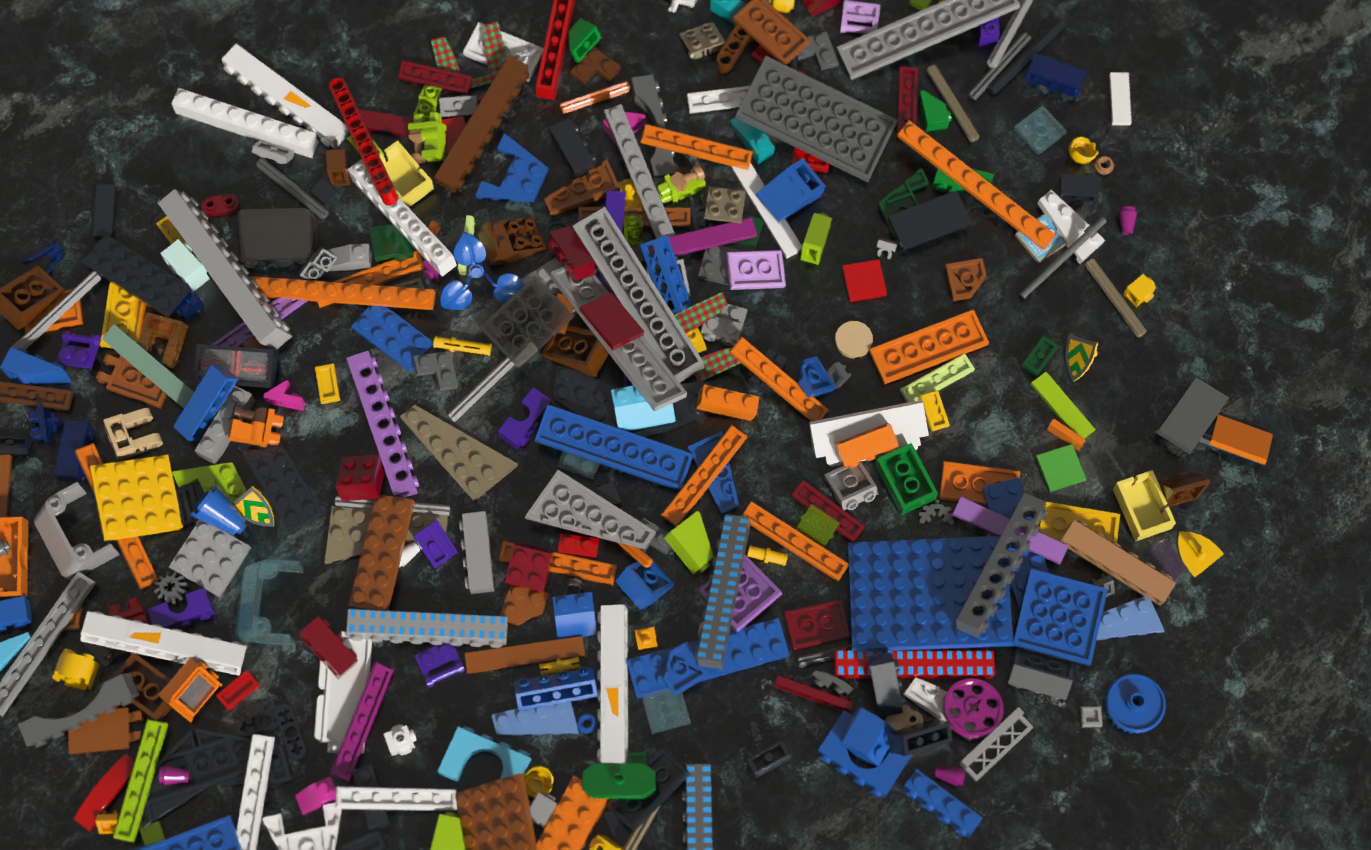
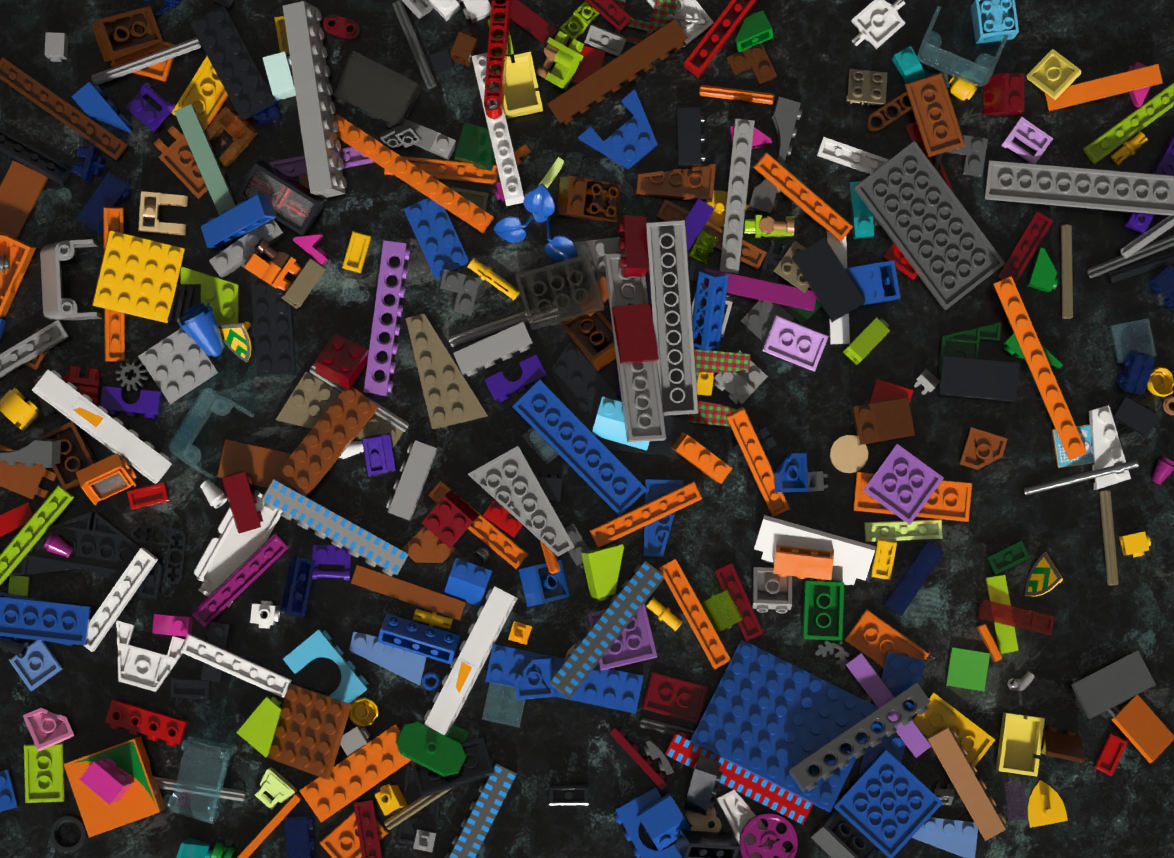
camera: 30 degrees right, 15 degrees up
none -> white cone [200,479,227,508]
none -> dark orange tile [217,440,294,490]
none -> clear blue brick [280,556,316,617]
none -> dark tan brick [281,259,326,309]
none -> light grey brick [453,322,533,377]
none -> black tile [792,238,865,323]
none -> reddish brown slope [851,398,915,446]
none -> medium lavender plate [863,444,944,525]
none -> clear blue brick [883,541,944,616]
none -> clear red tile [977,599,1055,636]
none -> light grey arm [1007,671,1035,691]
none -> red tile [1093,733,1128,776]
none -> clear blue brick [1117,350,1156,396]

